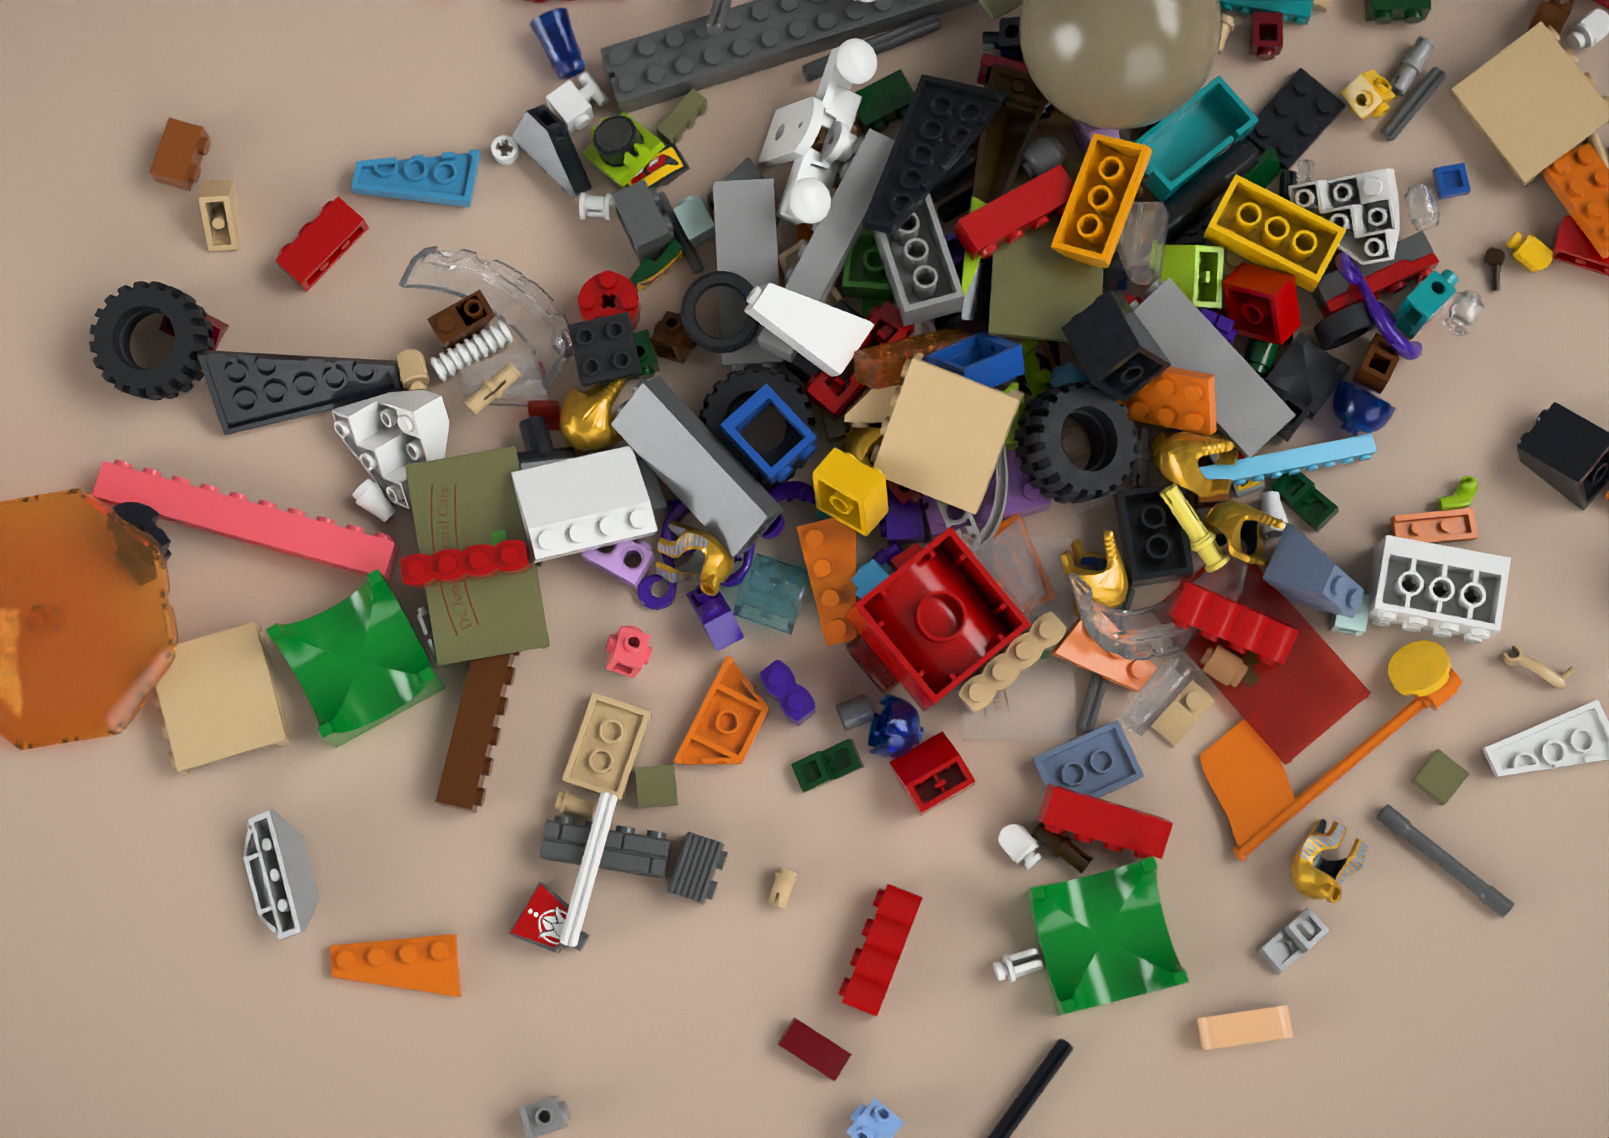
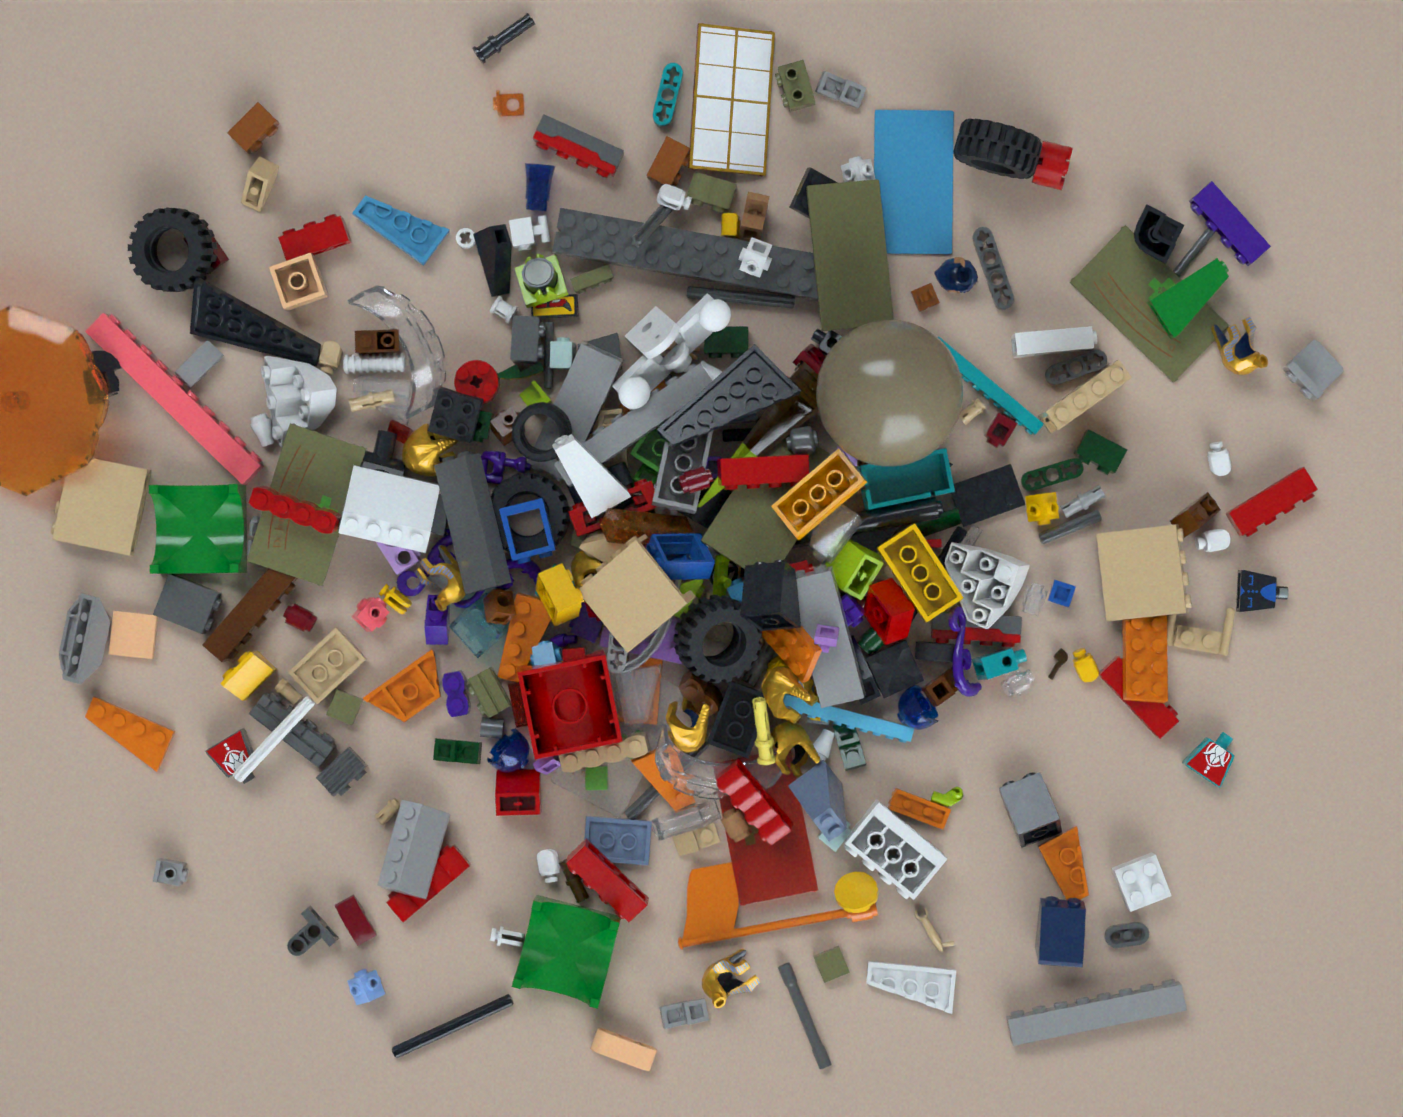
camera: 20 degrees right, 10 degrees up
none -> light nougat tile [109,611,158,659]
none -> dark grey brick [153,574,222,634]
none -> light grey slope [175,340,224,389]
none -> yellow slope [220,651,276,701]
none -> light nougat brick [269,253,328,311]
none -> dark red brick [283,603,318,632]
none -> dark grey tile [287,905,339,956]
none -> light grey slope [377,800,450,899]
none -> yellow arm [378,584,412,615]
none -> olive brick [466,667,513,718]
none -> dark purple piece [481,450,531,484]
none -> dark orange brick [483,588,516,625]
none -> lime panel [519,380,552,415]
none -> medium lavender tile [533,755,561,775]
none -> bright green slope [585,766,609,790]
none -> dark red brick [678,466,713,494]
none -> reddish brown brick [679,670,723,717]
none -> medium lavender tile [814,624,840,653]
none -> dark green beam [1021,458,1084,491]

